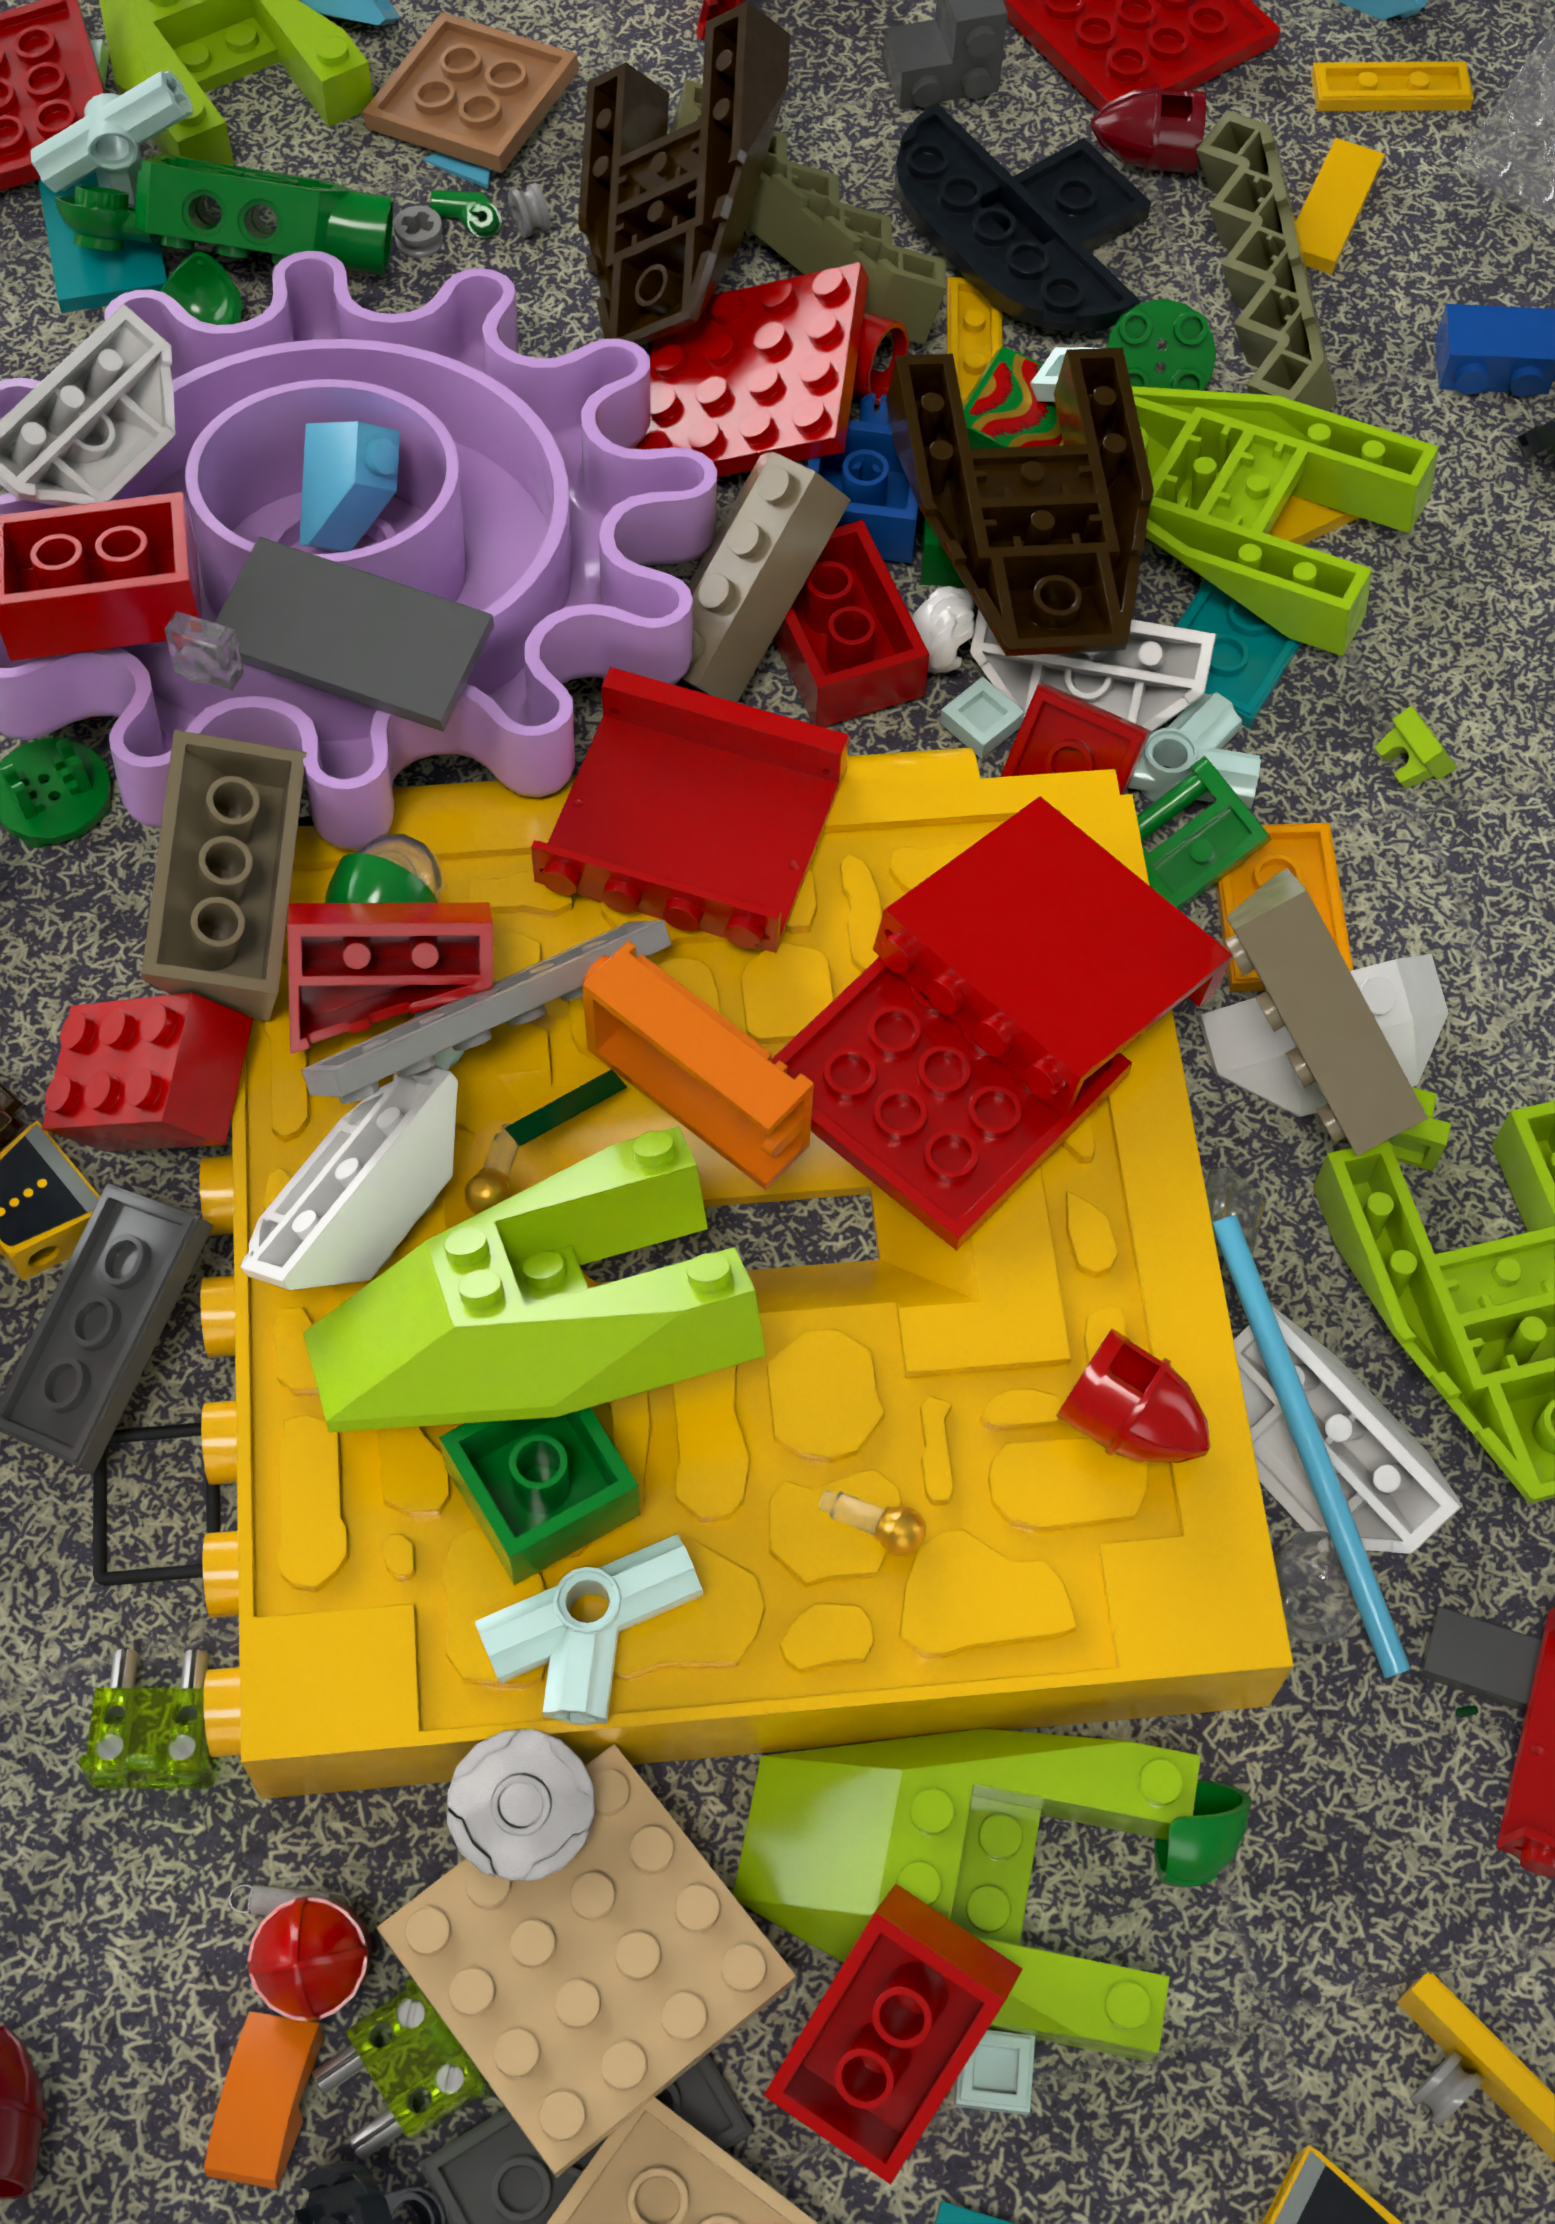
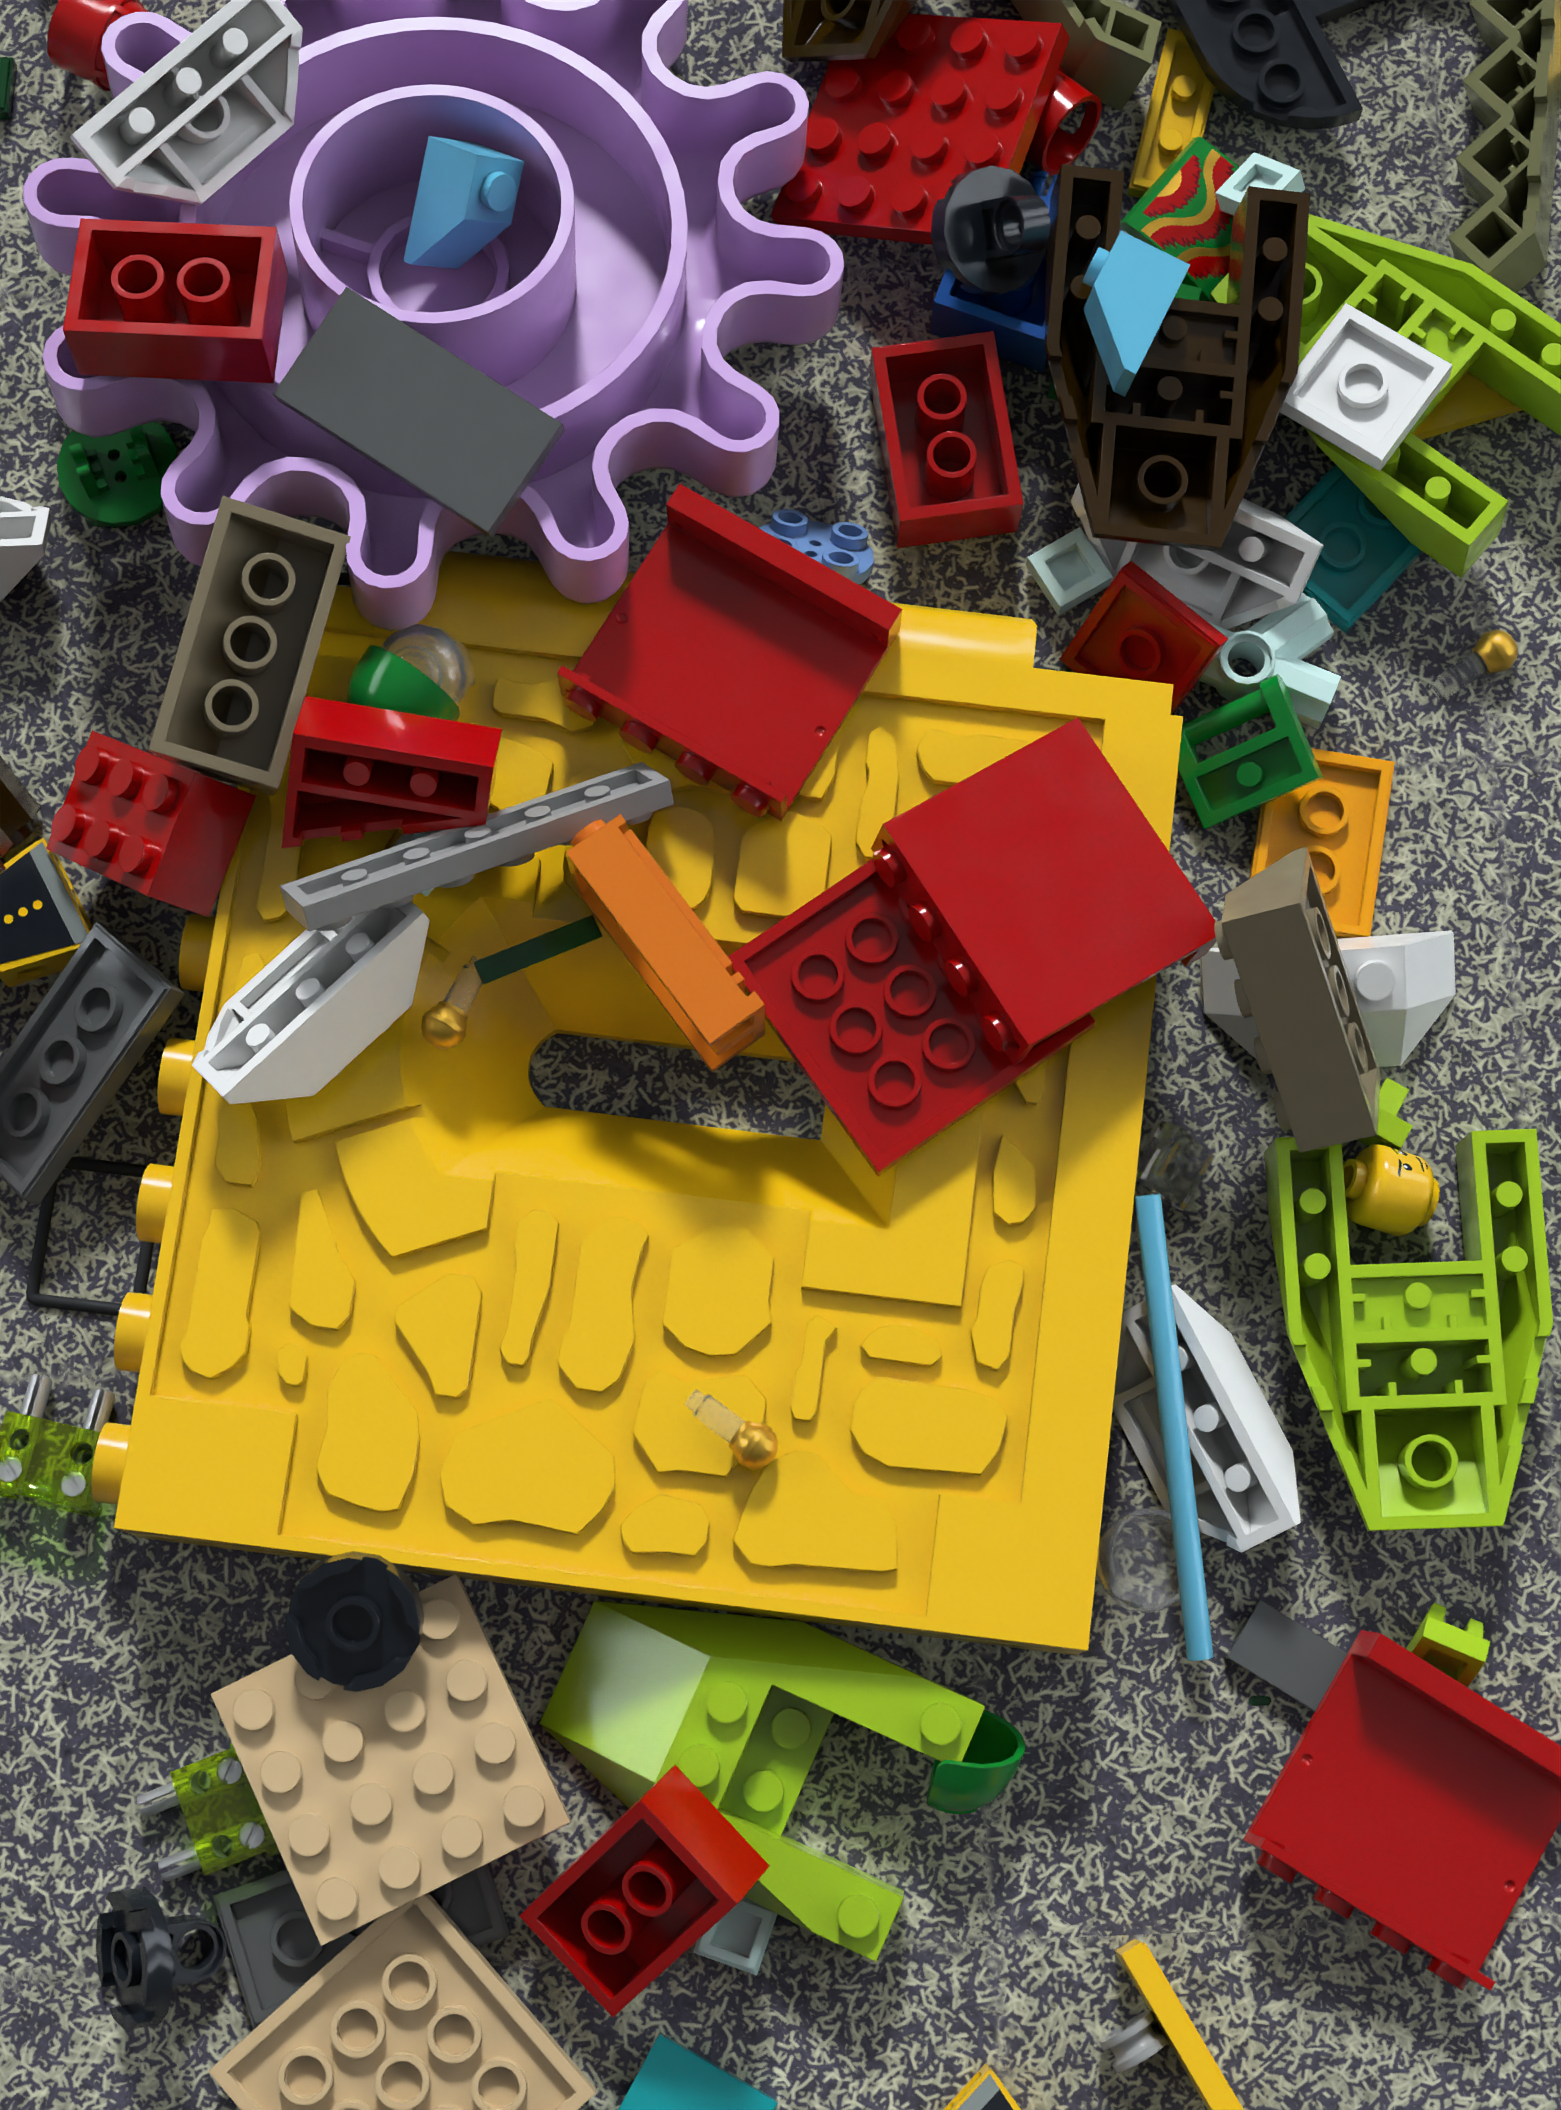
camera: 15 degrees right, 15 degrees up
clear plate [164,611,244,691] -> none
orange slope [203,2011,324,2190] -> none
white piece [229,1885,351,1916] -> none
red helmet [247,1896,373,2021] -> none
lime wedge [303,1126,766,1432] -> none
green brick [439,1407,640,1585] -> none
light aqua piece [475,1534,703,1726] -> none
dark tan slope [680,451,851,703] -> none
white hair [912,586,974,675] -> none
red helmet [1056,1328,1211,1463] -> none
green plate [1106,299,1216,391] -> none
lime tile [1375,705,1458,788] -> none
none -> black tile [931,166,1050,296]
none -> medium azure slope [1082,231,1190,397]
none -> white plate [1280,303,1452,471]
none -> yellow head [1343,1144,1440,1236]
none -> piece [1429,629,1518,700]

